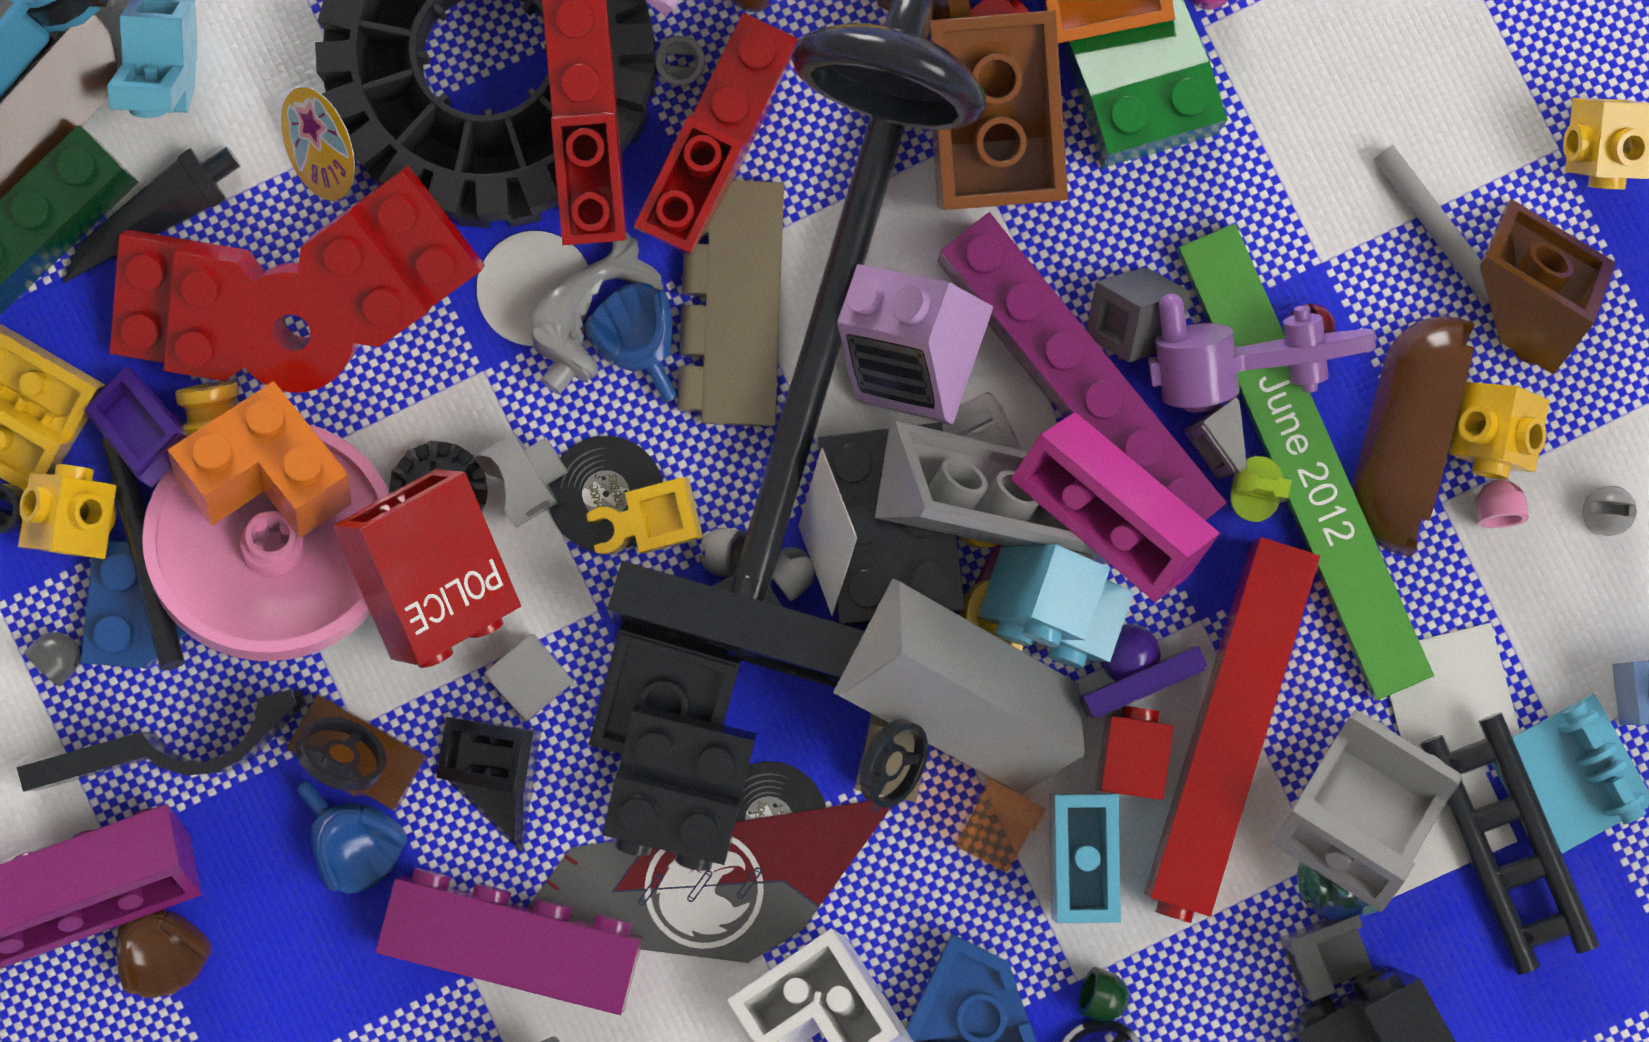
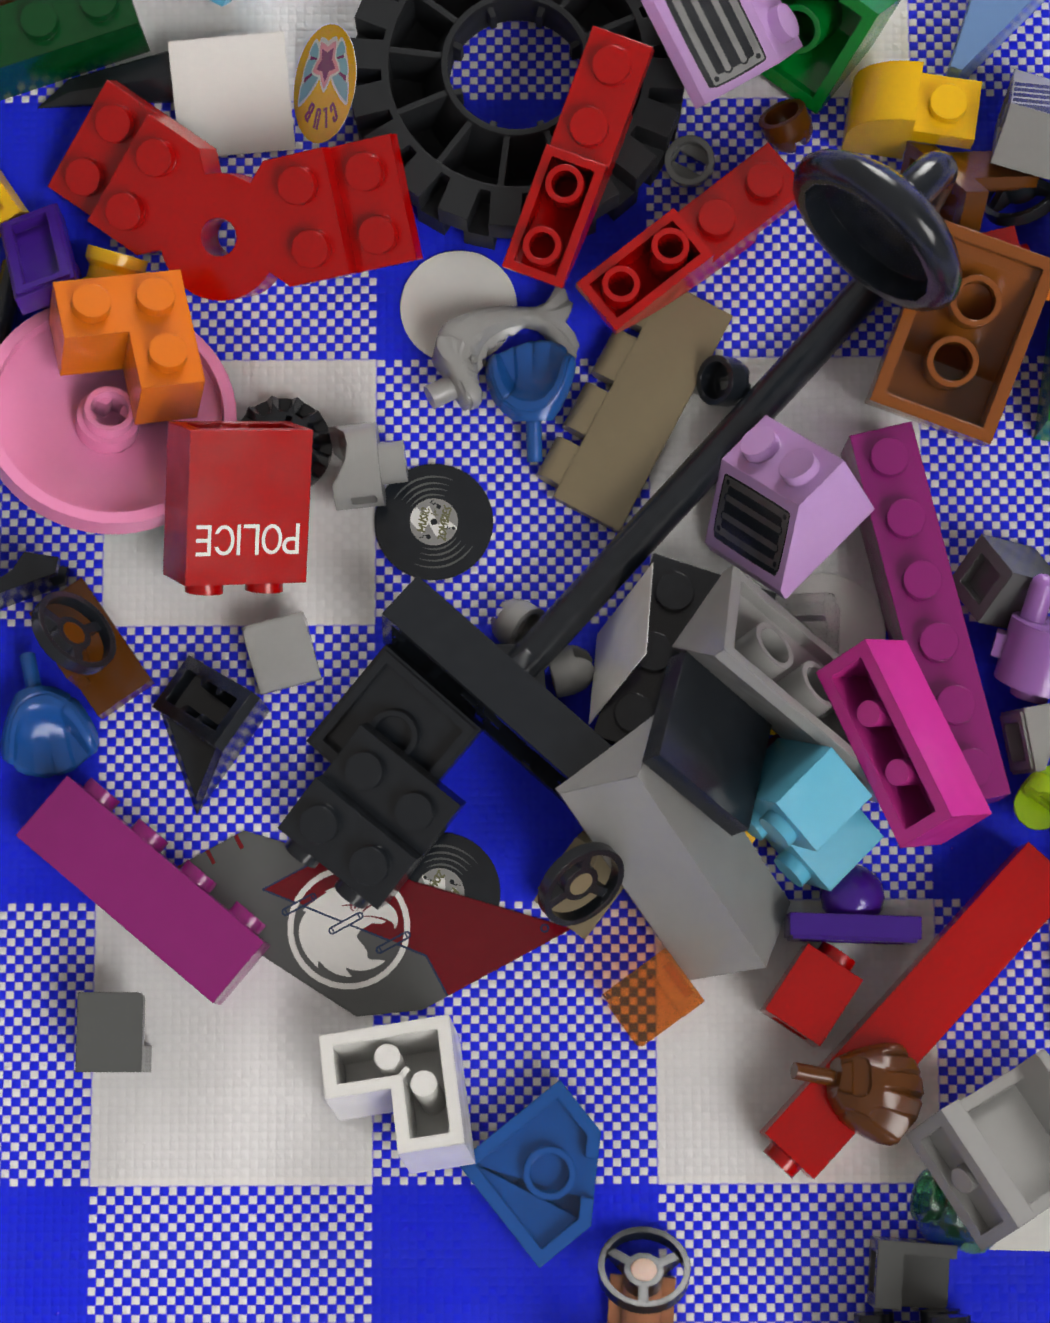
camera: 30 degrees right, 5 degrees down
yellow plate [586,477,703,555] -> none
medium azure brick [1049,793,1121,923] -> none
dark green hinge [1078,967,1130,1021] -> none
none -> white sticker [167,31,296,156]
none -> black tile [642,651,772,836]
none -> black hinge [696,355,751,407]
none -> reddish brown piece [790,1043,924,1146]

